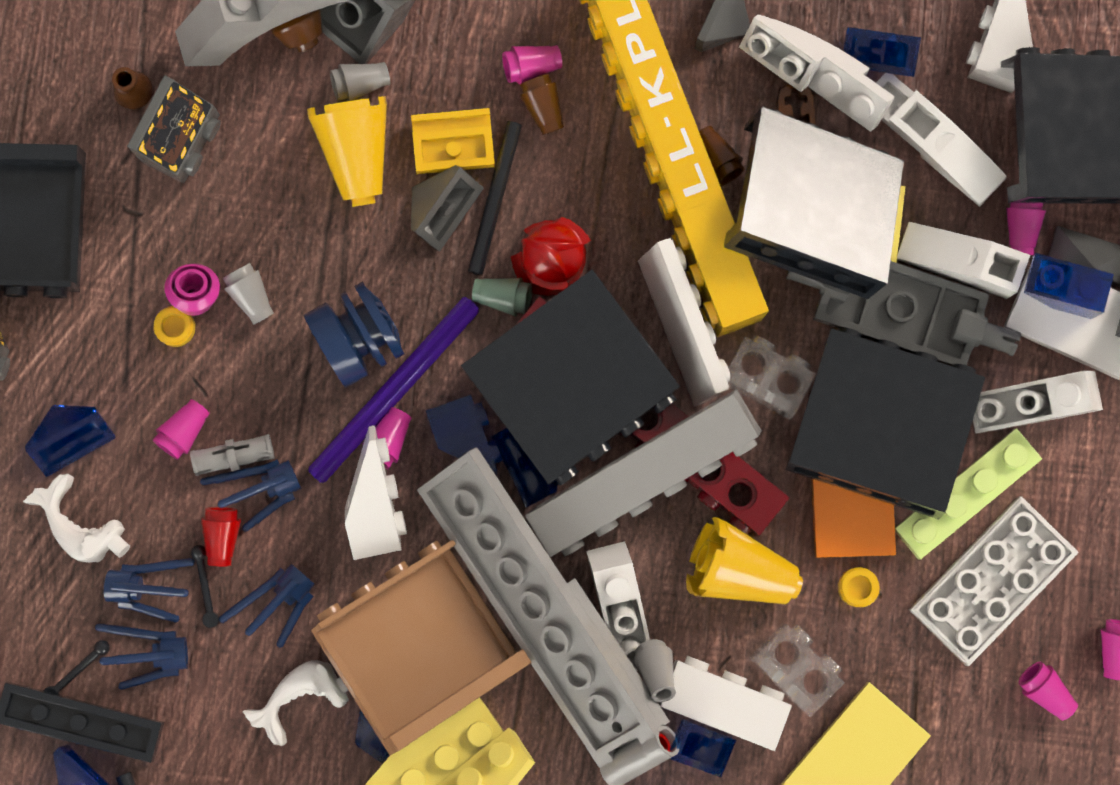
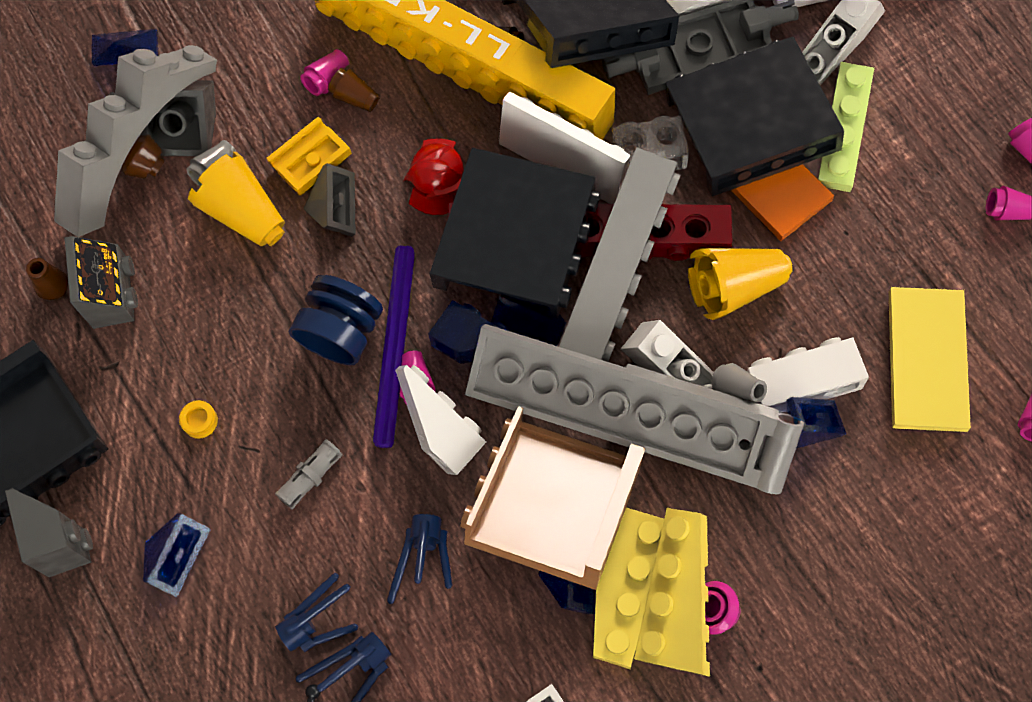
camera: 25 degrees left, 15 degrees down
white animal [23,474,130,563] -> none
dark pink cone [153,399,210,460] -> none
dark pink cone [165,264,220,316] -> none
black hinge [191,545,219,628] -> none
dark blue plant [200,459,301,532] -> none
red cone [201,507,241,567] -> none
light grey cone [222,263,274,325] -> none
white animal [243,660,349,746] -> none
black piece [468,121,522,276] -> none
sand green cone [472,278,532,317] -> none
clear brick [749,624,845,717] -> none
yellow tile [838,567,880,607] -> none
white tile [909,496,1079,666] -> none

